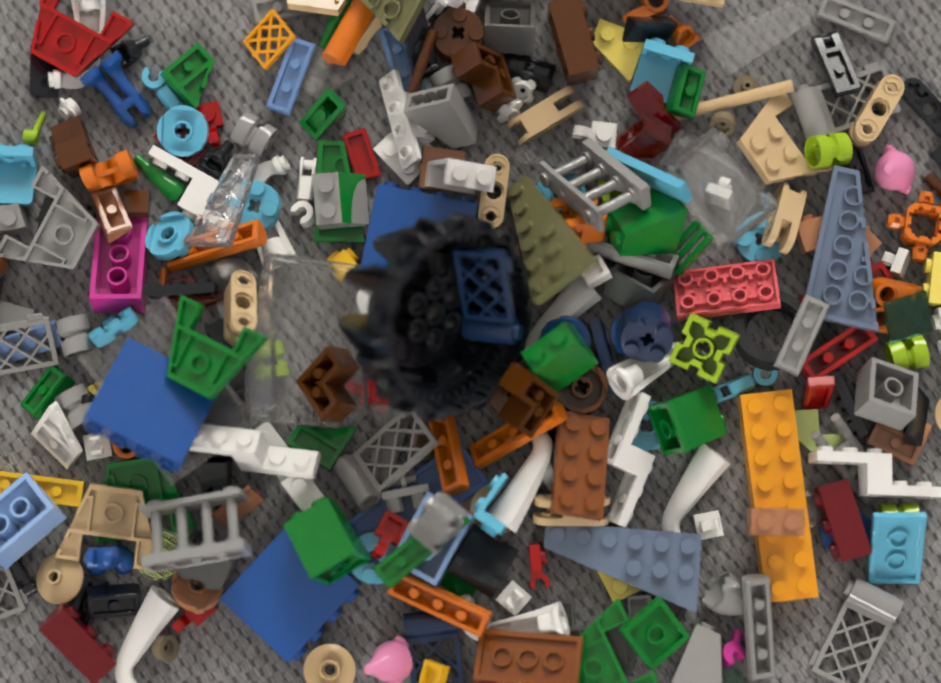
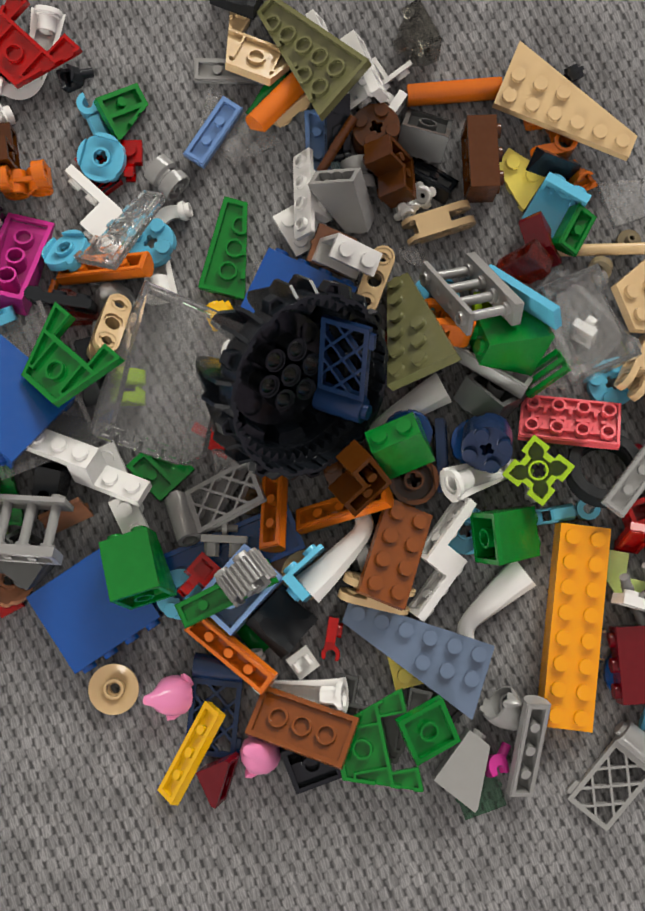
camera: 10 degrees right, 0 degrees up
blue piece [79,51,152,129] -> none
nougat slope [91,186,133,243] -> none
reddish brown tile [123,190,151,217] -> none
green piece [134,154,185,201] -> none
black piece [199,140,234,178] -> none
light orange window [242,9,297,70] -> none
white piece [290,157,318,228] -> none
reddish brown brick [296,346,360,422] -> none
green slope [299,88,347,141] -> none
light grey slope [312,172,369,230] -> none
red tile [341,128,381,181] -> none
white plate [572,121,617,149] -> none
white tile [582,254,613,290] -> none
white tile [693,510,724,540] -> none
nougat piece [747,508,805,536] -> none

